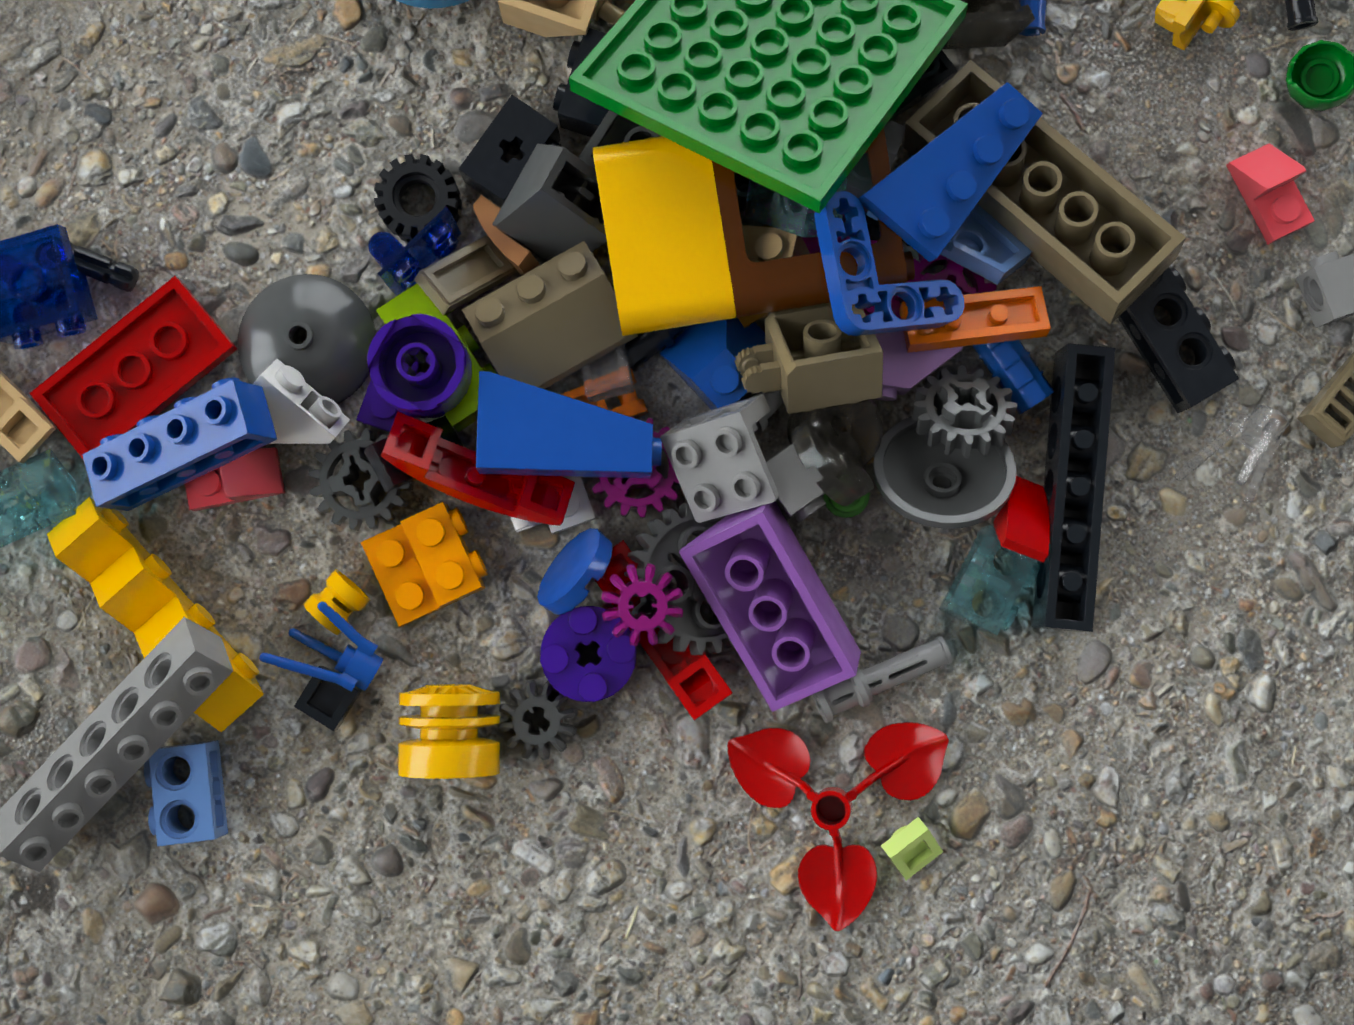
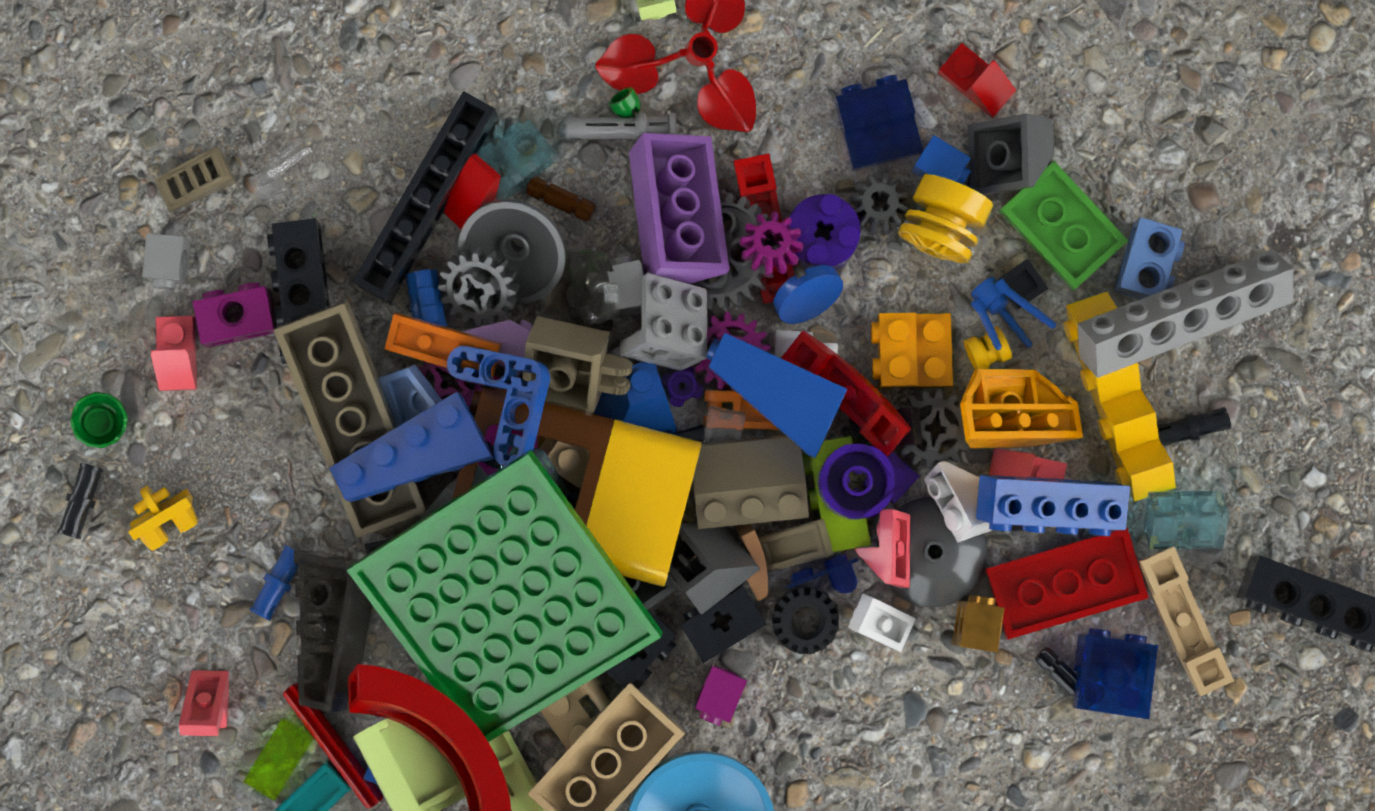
camera: 155 degrees left, 0 degrees up
none -> magenta brick [192,282,278,348]
none -> reddish brown axle [526,176,596,221]
none -> green hinge [608,87,641,118]
none -> dark purple plate [661,366,704,407]
none -> magenta brick [695,664,747,726]
none -> clear blue plate [834,75,923,171]
none -> white slope [848,594,916,652]
none -> coral slope [855,509,910,588]
none -> blue brick [911,135,971,184]
none -> red slope [937,43,1016,119]
none -> pearl gold brick [952,595,1004,653]
none -> light orange wedge [960,369,1083,448]
none -> dark grey slope [968,113,1054,195]
none -> bright green plate [999,161,1128,291]
none -> black pin [1157,407,1231,446]

